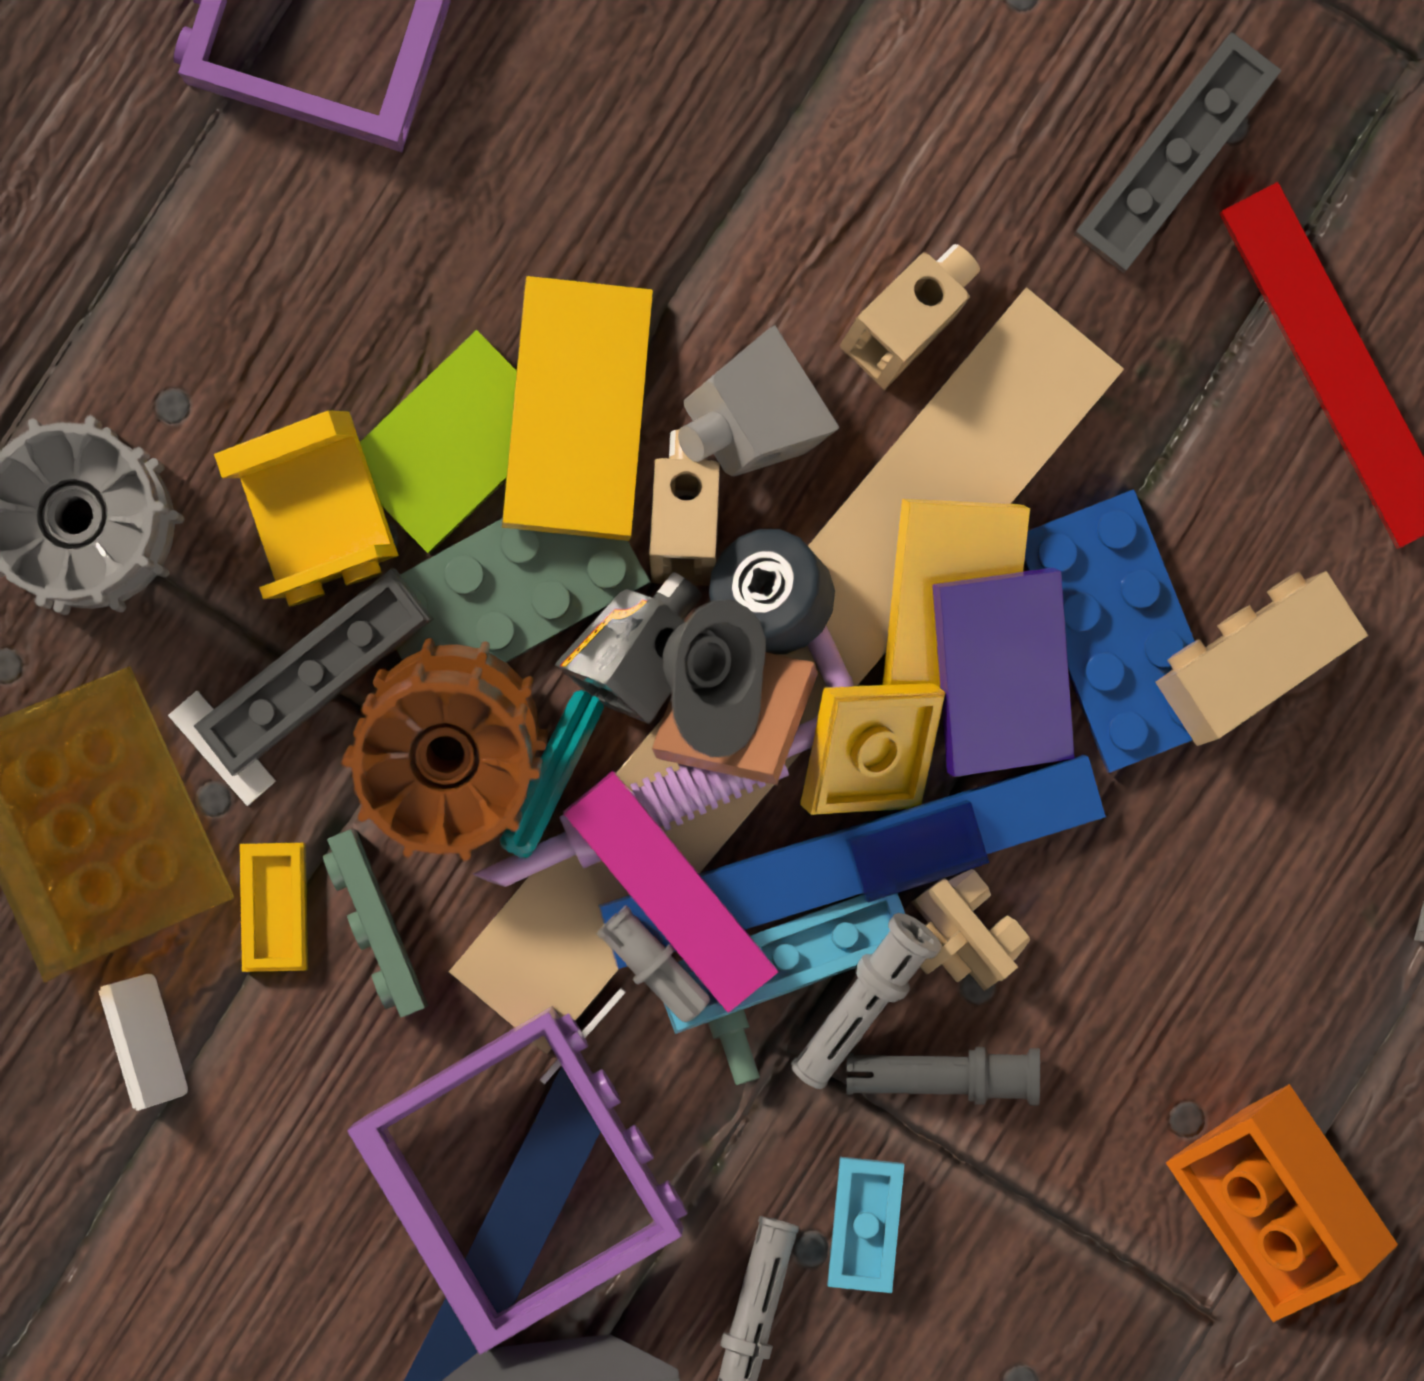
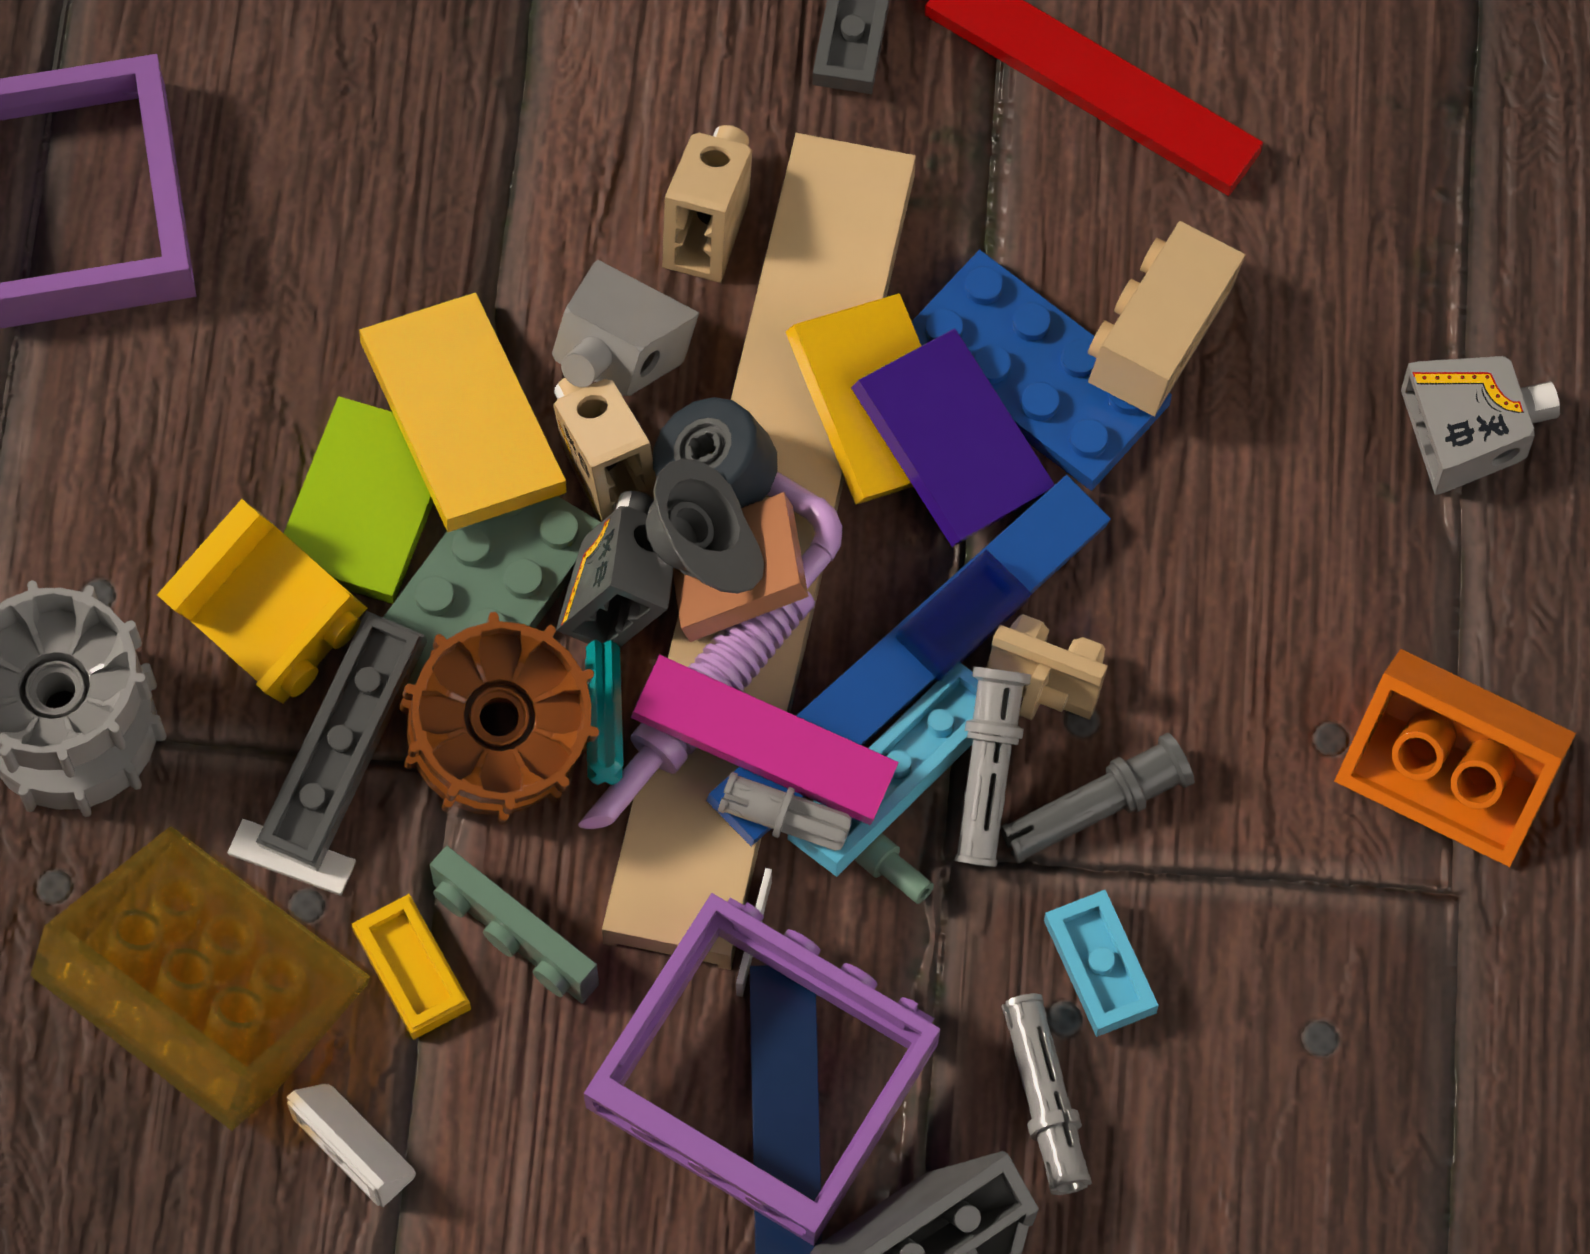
camera: 30 degrees left, 20 degrees down
yellow tile [800,683,945,815] -> none

